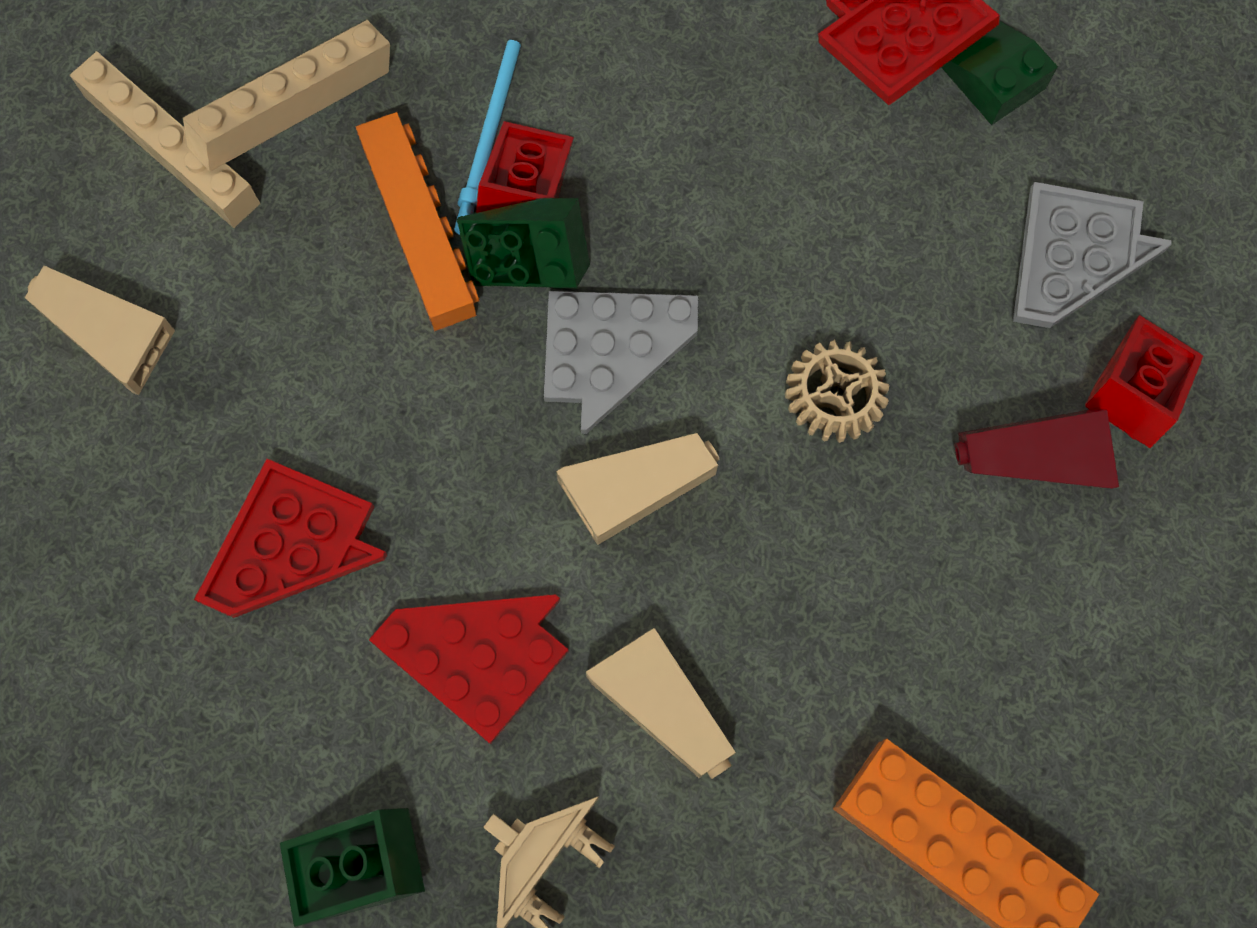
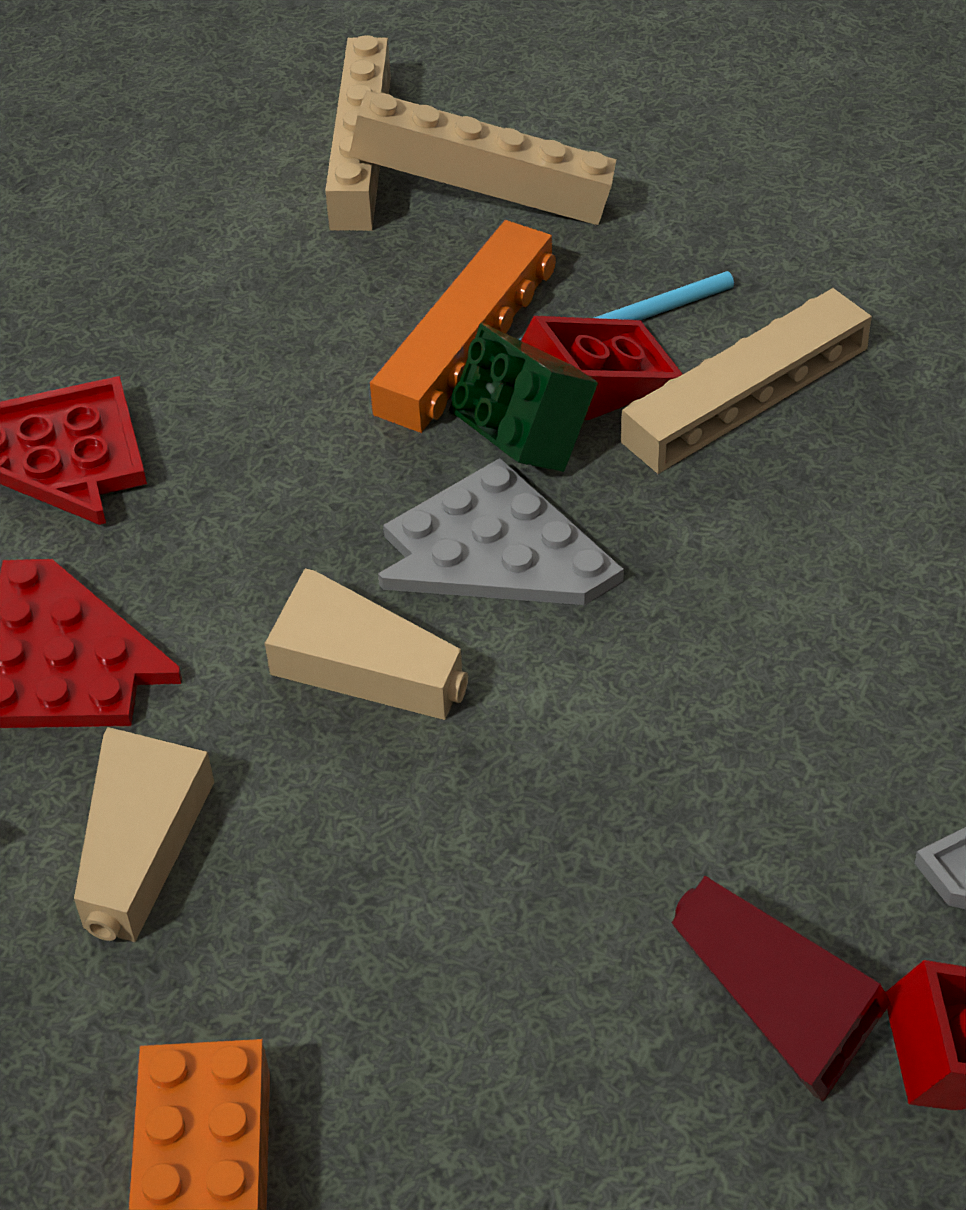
camera: 55 degrees right, 25 degrees down
tan slope [25,266,175,395] -> none
tan gear [785,339,889,443] -> none
none -> tan brick [621,288,872,474]

